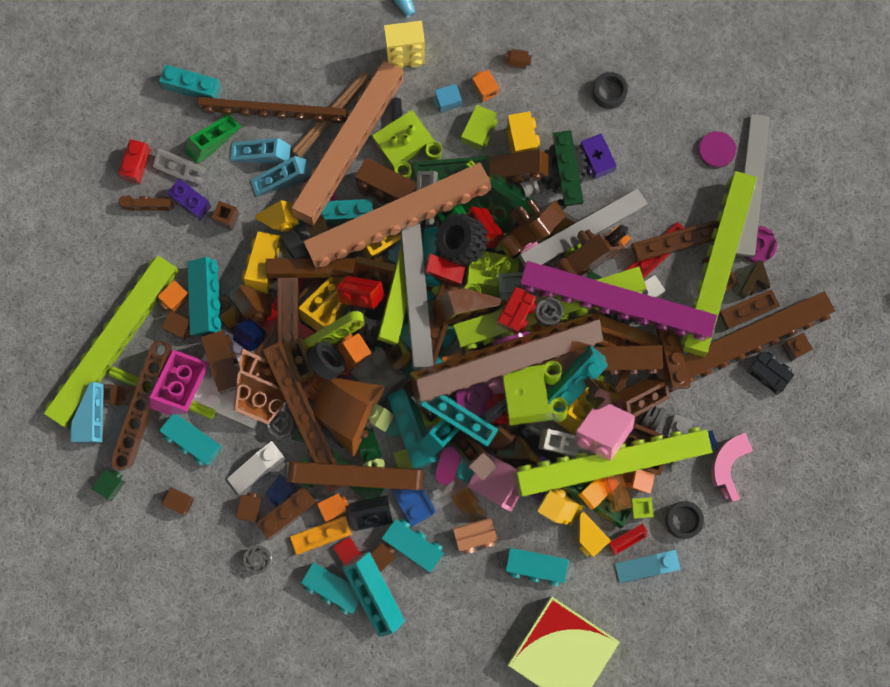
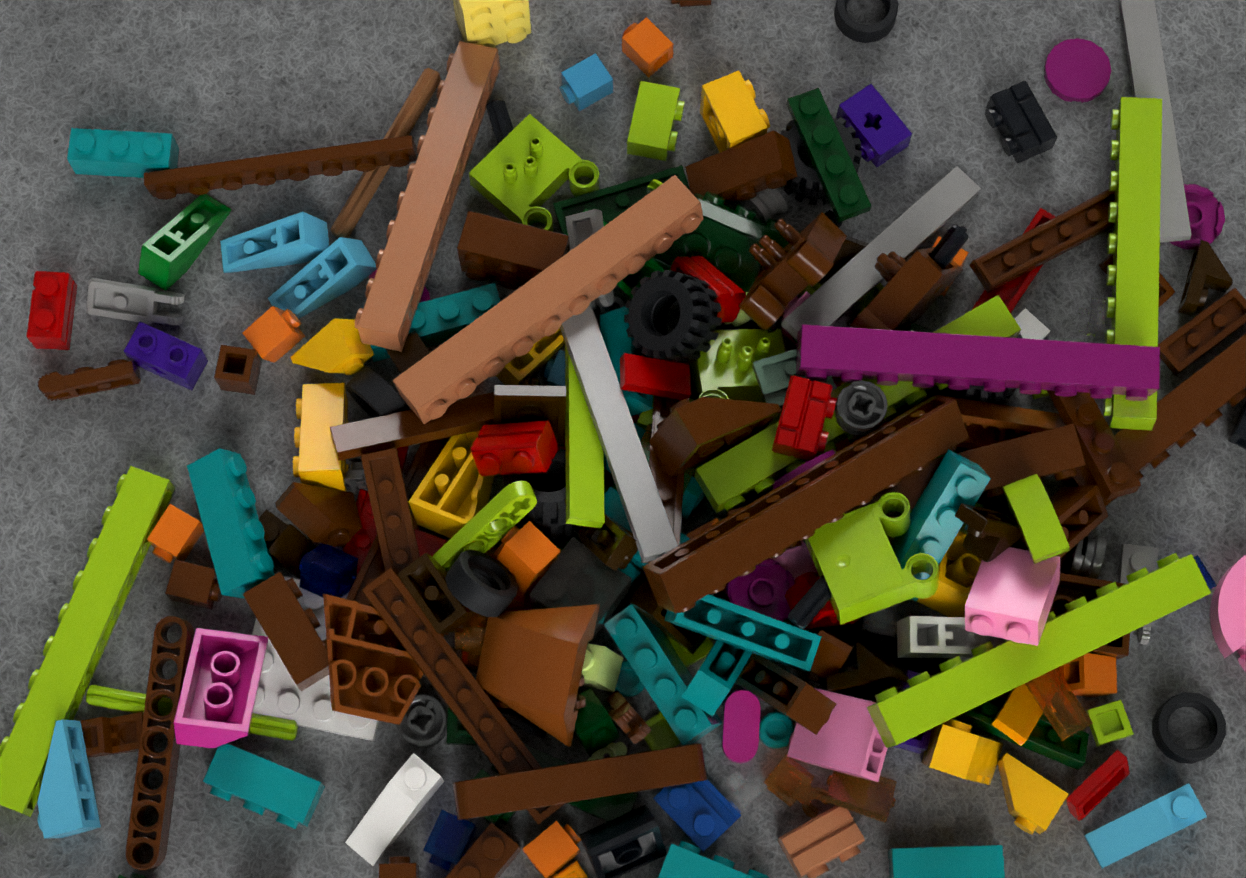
camera: 10 degrees left, 5 degrees down
none -> orange brick [242,306,305,363]
none -> reddish brown hinge [606,690,651,744]
none -> clear orange piece [825,771,897,823]
none -> black brick [985,81,1057,163]
none -> lime arch [1002,474,1070,564]

